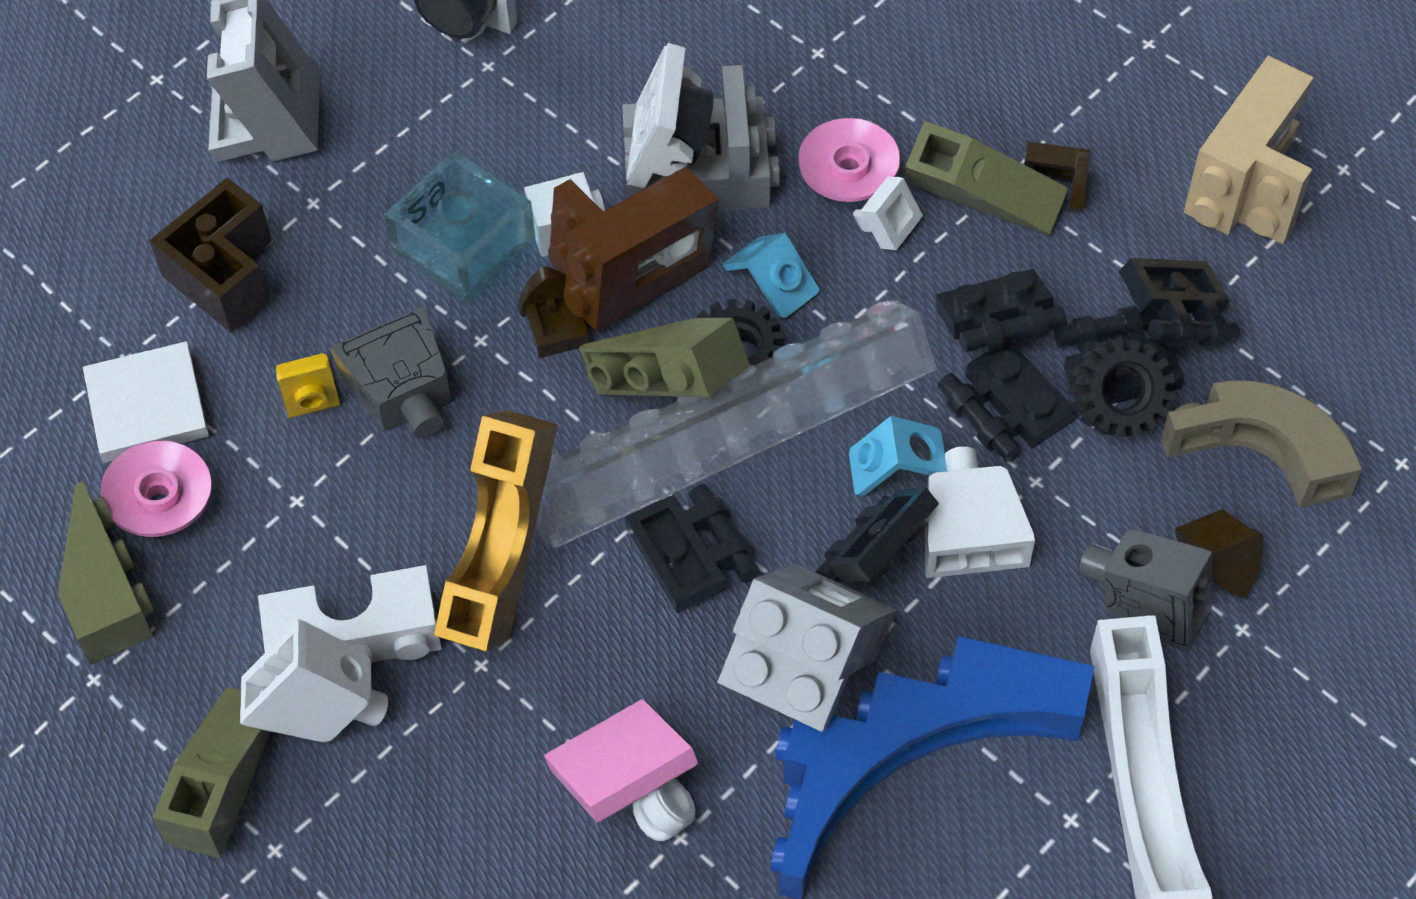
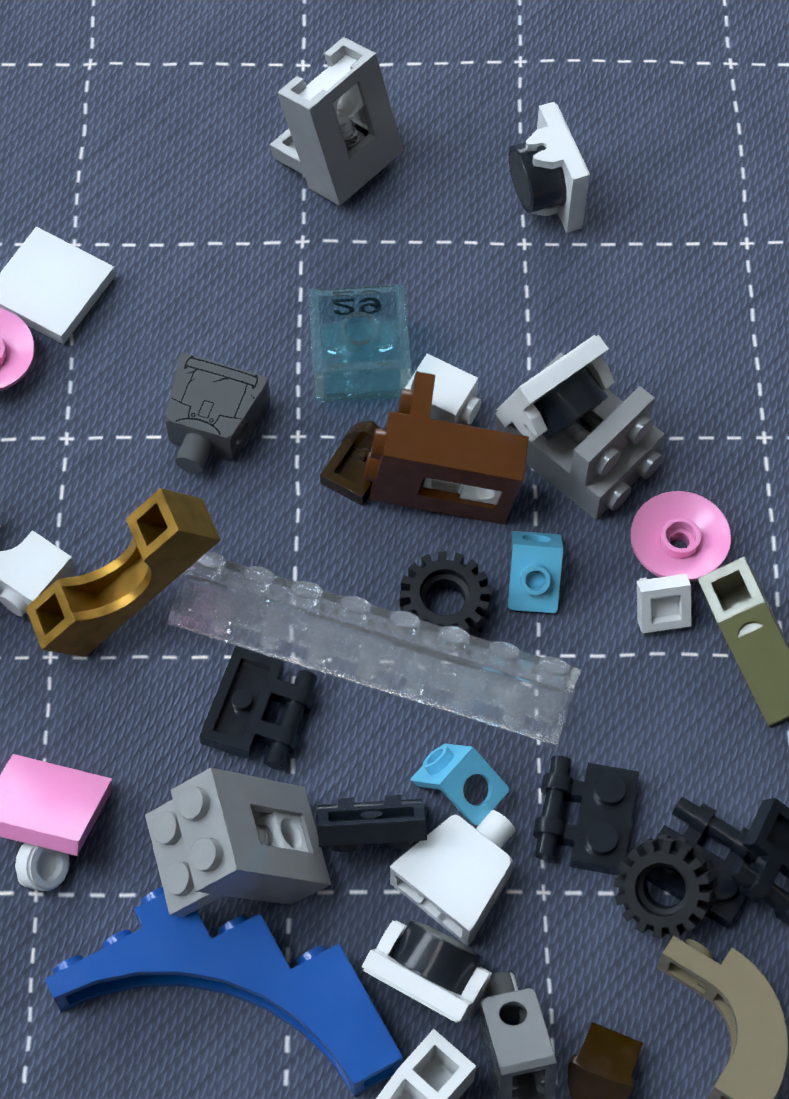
camera: 45 degrees right, 5 degrees up
dark brown brick [149,177,272,333] -> none
yellow bracket [276,353,340,418] -> none
olive slope [579,318,750,397] -> none
black plate [936,269,1067,352] -> none
none -> piece [362,920,492,1023]

